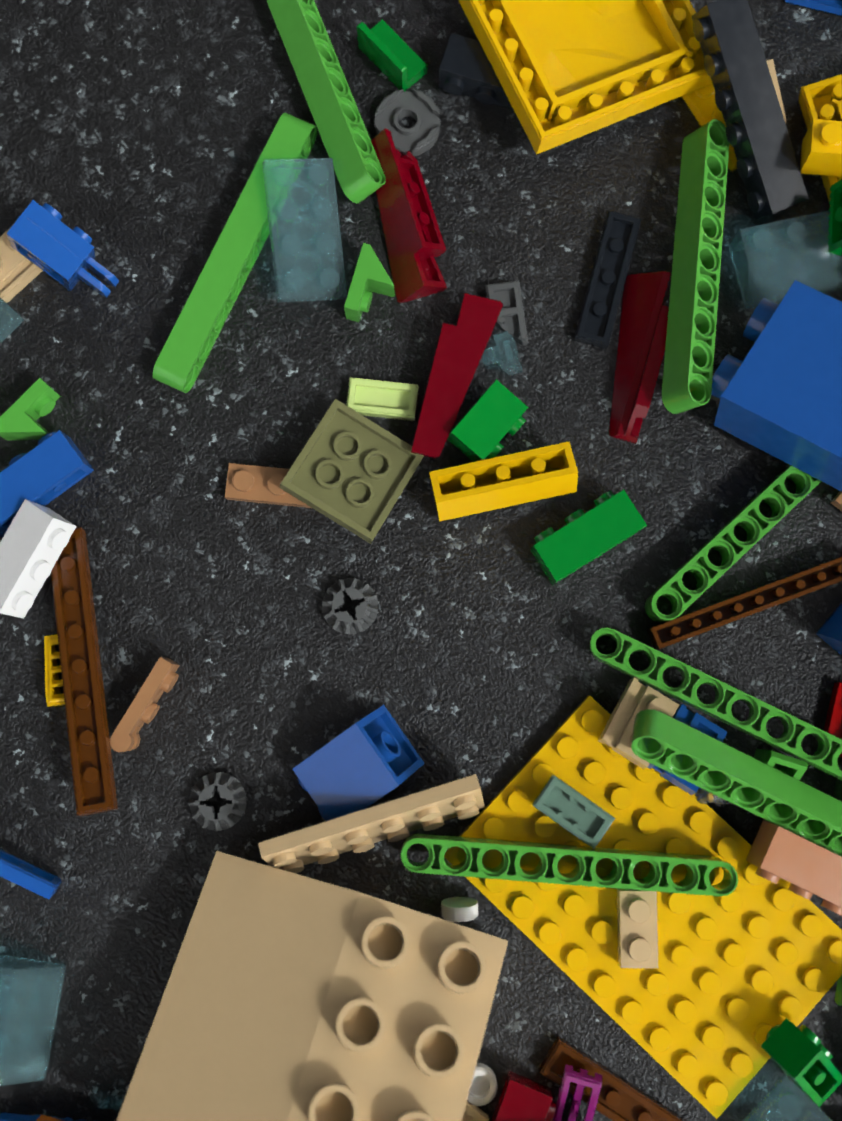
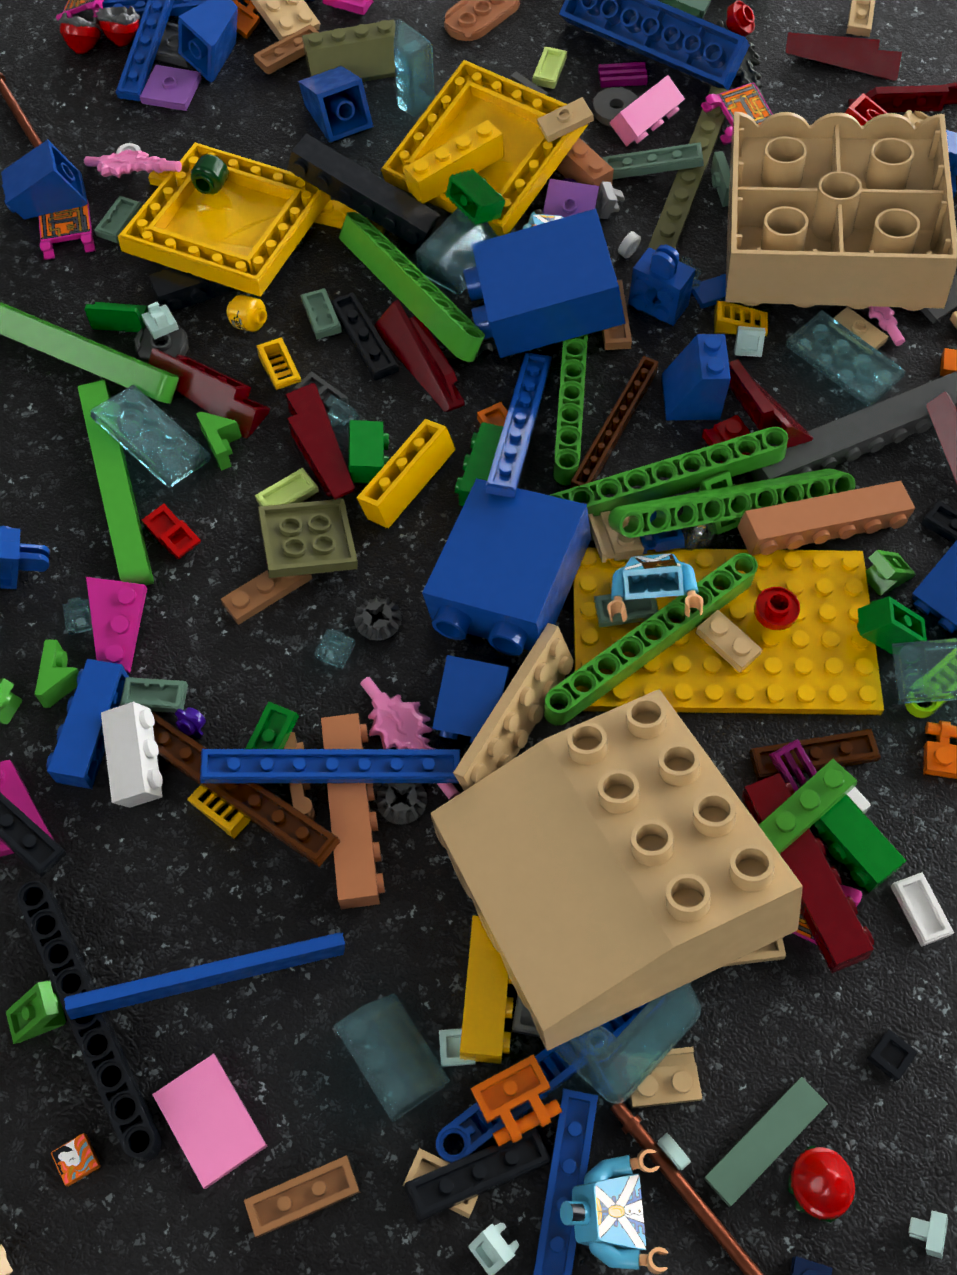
camera: 45 degrees left, 20 degrees down
none -> clear light blue tile [63,597,93,635]
none -> dark pink wing [86,577,147,673]
none -> sand green plate [120,677,188,713]
none -> red slope [141,503,201,559]
none -> light aqua tile [142,302,179,340]
none -> dark purple plate [175,707,206,738]
none -> blue tile [200,749,460,783]
none -> yellow head [226,294,267,332]
none -> green panel [245,701,299,749]
none -> yellow slope [256,337,301,390]
none -> sand green plate [300,288,342,339]
none -> clear light blue tile [314,629,355,669]
none -> nougat brick [321,713,385,909]
none -> bright pink piece [360,677,460,800]
none -> blue brick [422,478,591,656]
none -> light aqua tile [439,1028,476,1067]
none -> yellow brick [460,915,514,1064]
none -> orange tile [477,402,508,427]
none -> blue tile [485,353,552,498]
none -> medium azure torso [607,553,703,622]
none -> red plate [754,587,800,630]

